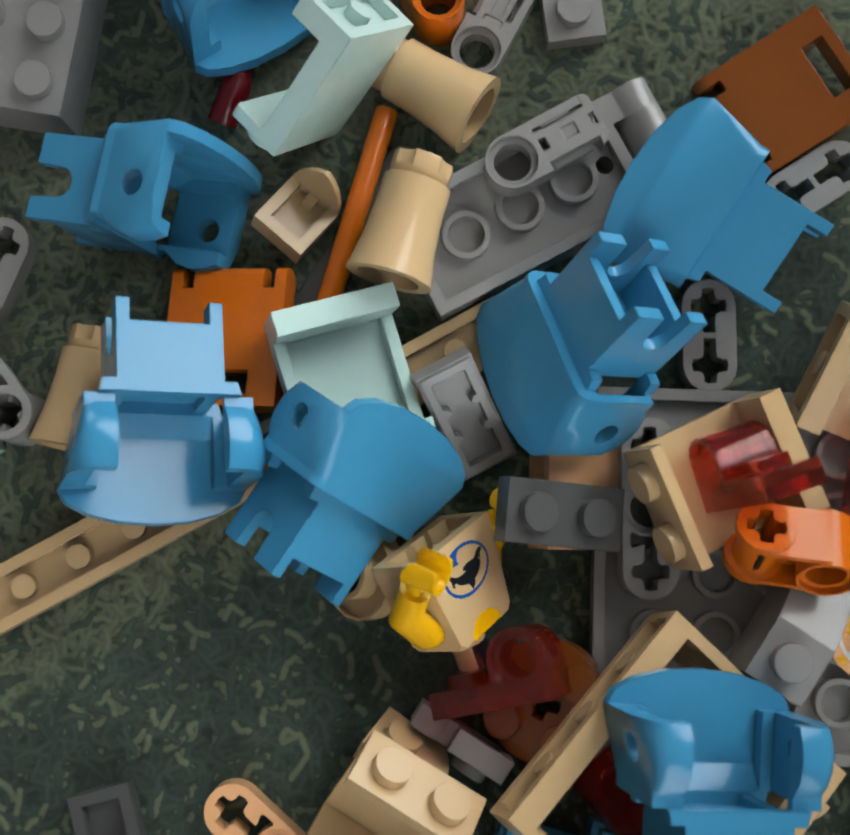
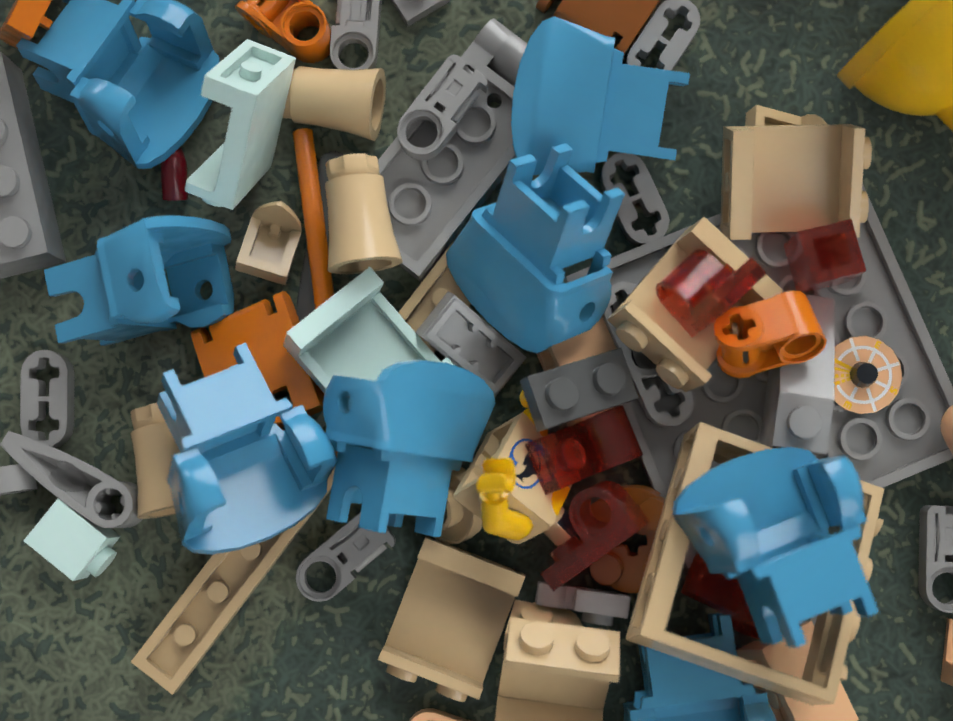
camera: 20 degrees left, 0 degrees up
none -> light grey piece [296,512,396,602]
none -> tan panel [378,536,525,702]
none -> clear red plate [525,405,643,495]

